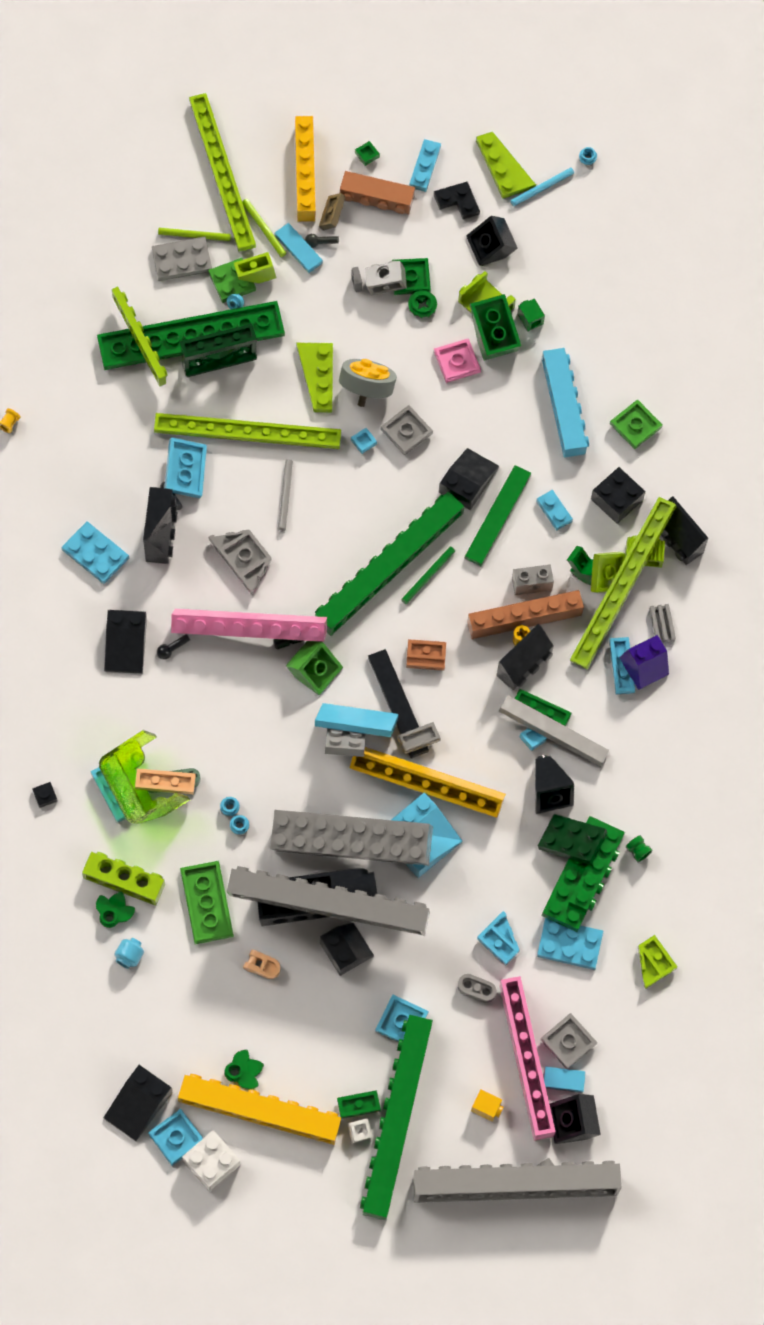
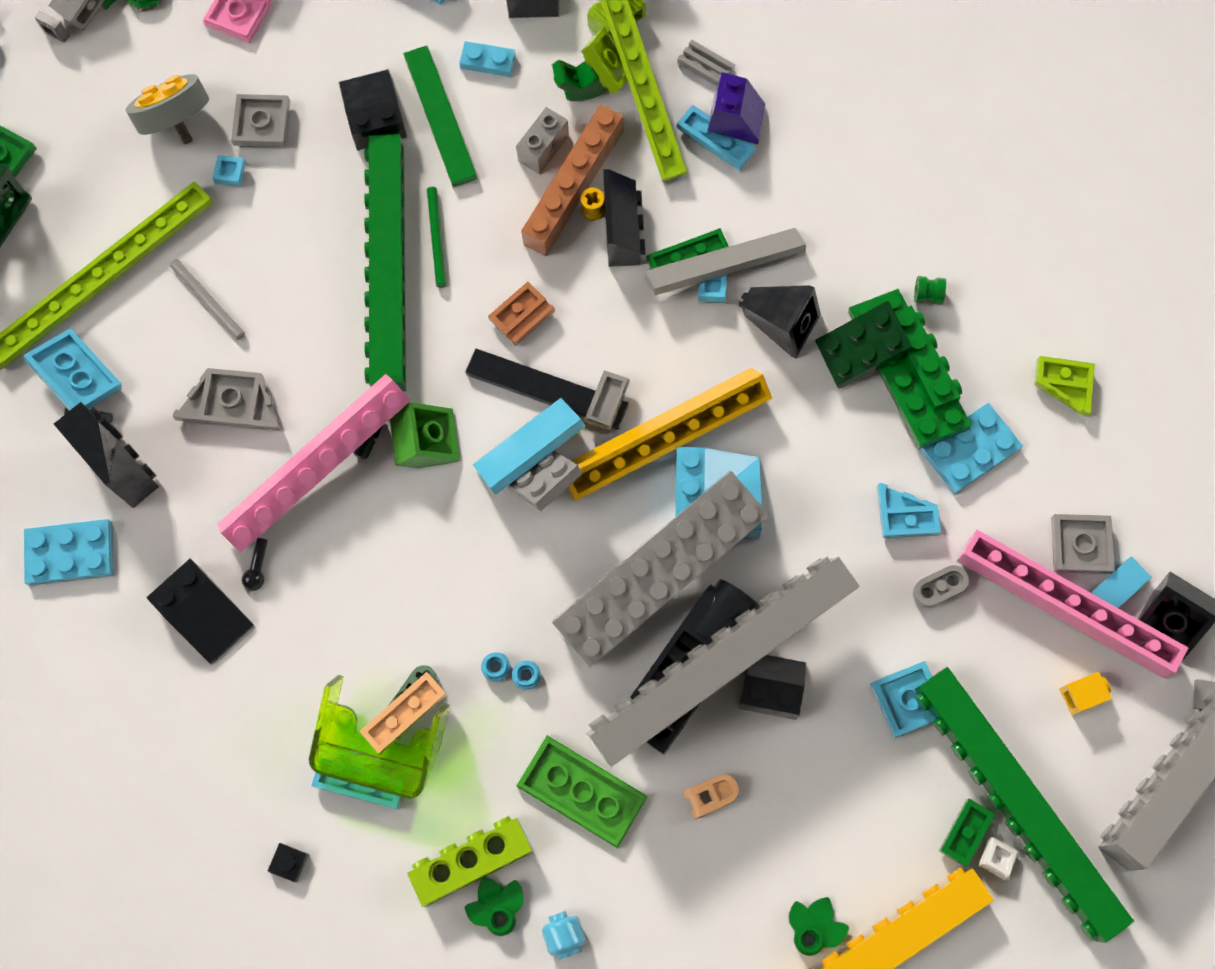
camera: 40 degrees left, 5 degrees up
lime wing [296,342,333,413] -> none

